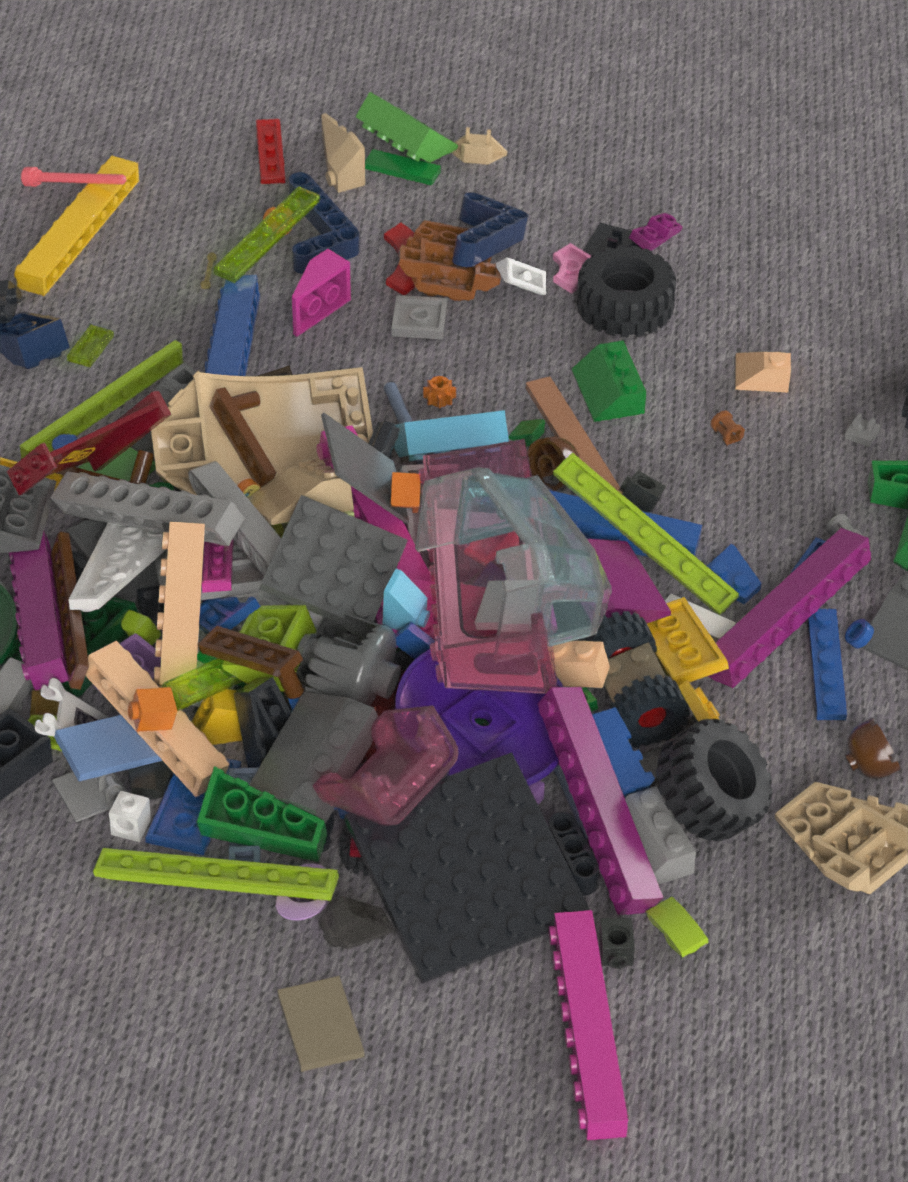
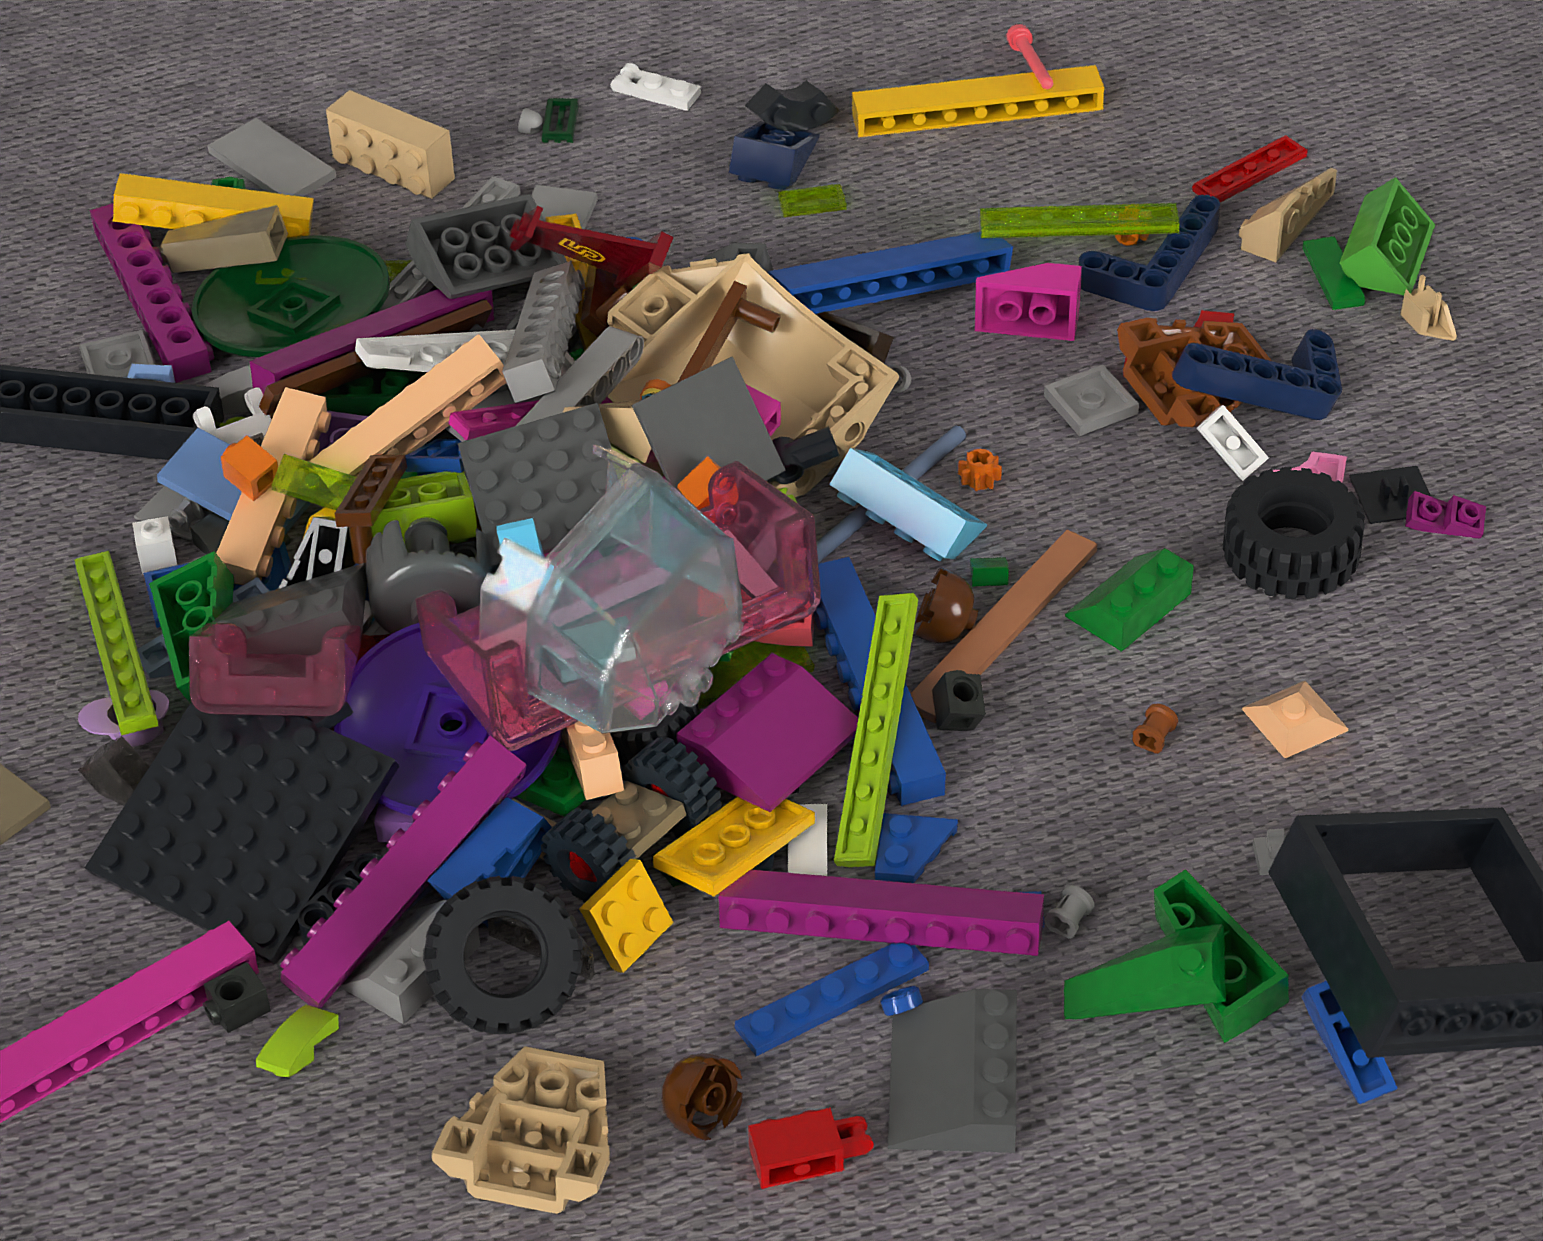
camera: 60 degrees right, 0 degrees up
lime tile [20,340,183,459] -> none

